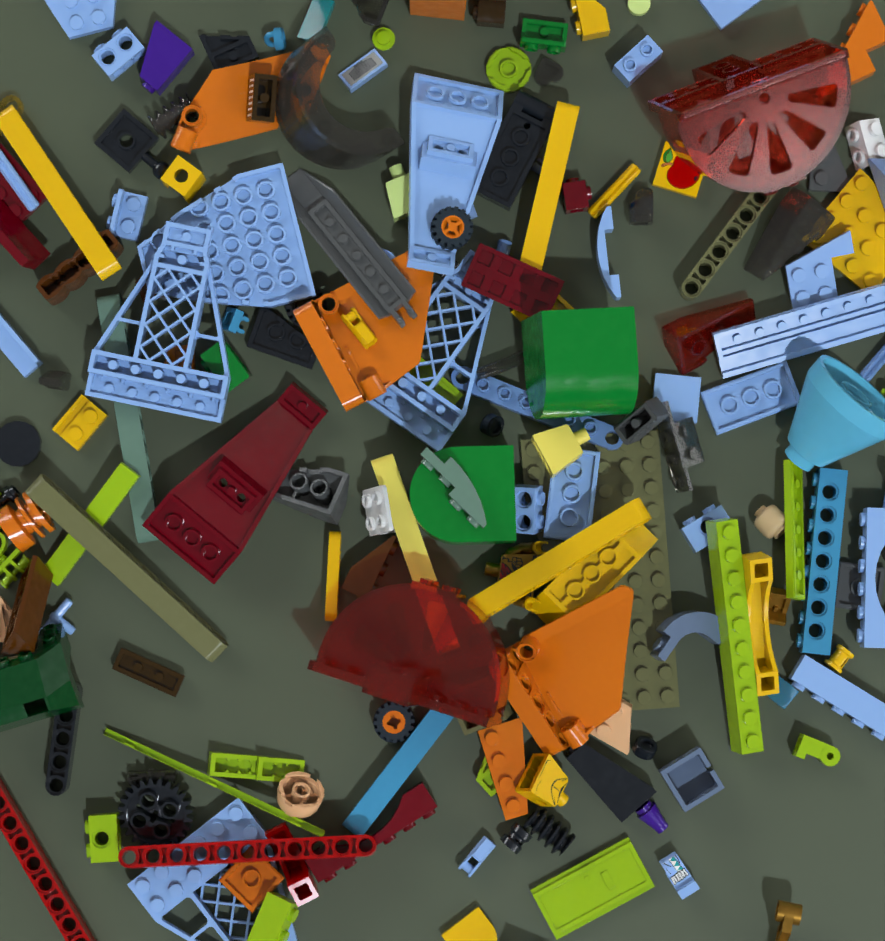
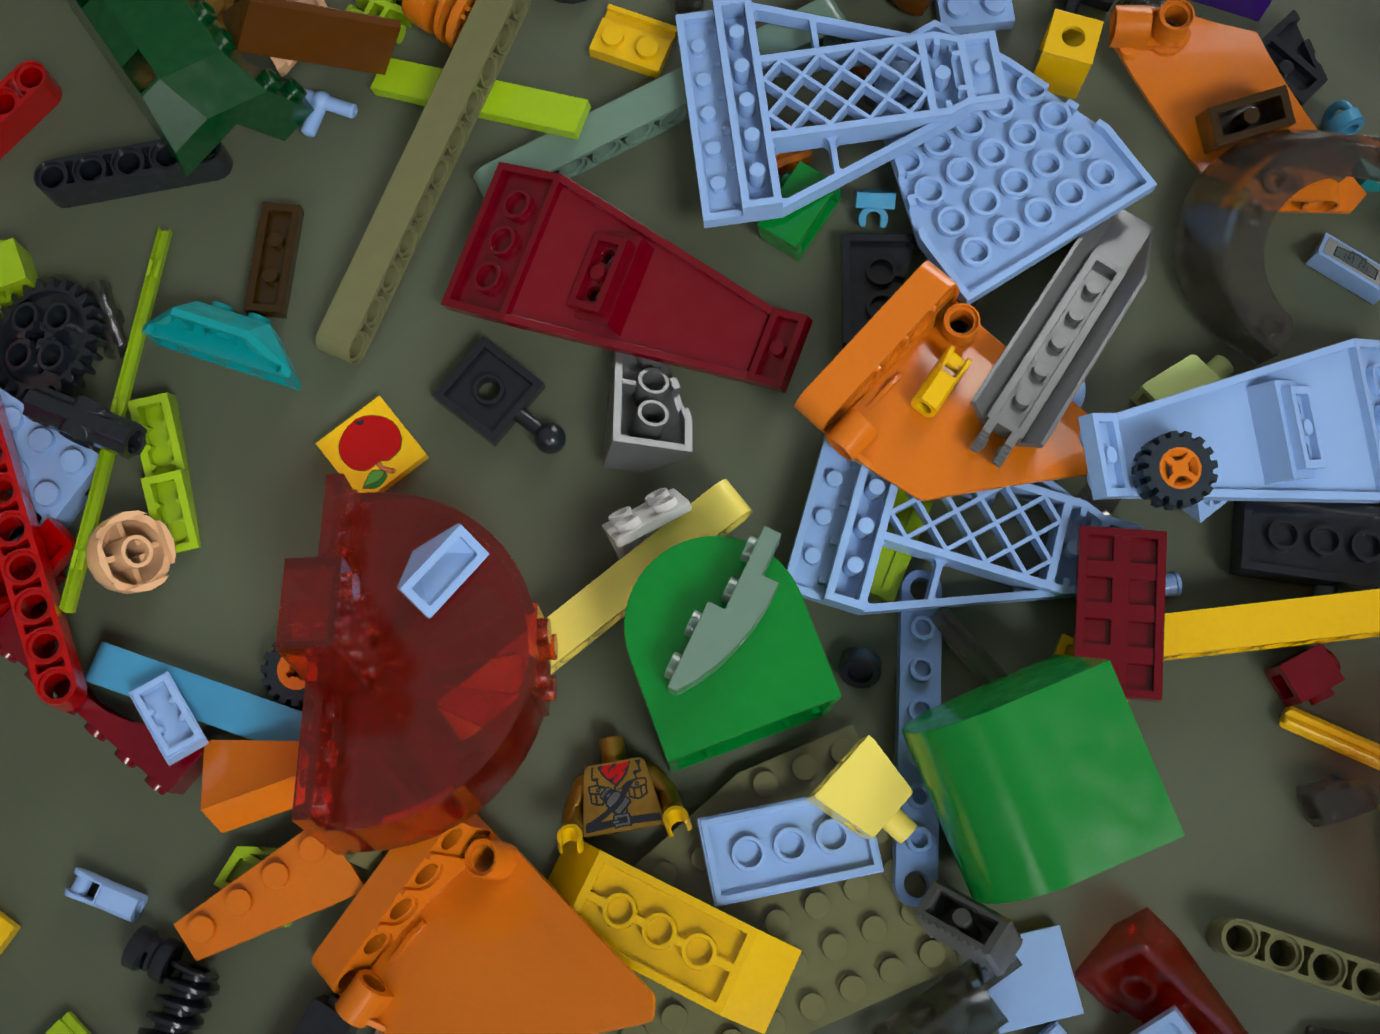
camera: 75 degrees right, 10 degrees down
yellow beam [325,531,341,622] -> none
reddish brown slope [341,536,399,600] -> none
yellow beam [462,497,652,625] -> none
light blue brick [515,484,545,535] -> none
yellow torso [515,753,569,807] -> none
light blue slope [596,206,621,301] -> none
none -> black piece [22,385,147,460]
none -> light blue plate [128,671,209,766]
none -> teal wedge [141,301,302,391]
none -> orange slope [200,740,323,833]
none -> tile [315,395,429,506]
none -> light blue slope [397,523,490,619]
none -> black plate [432,336,566,454]

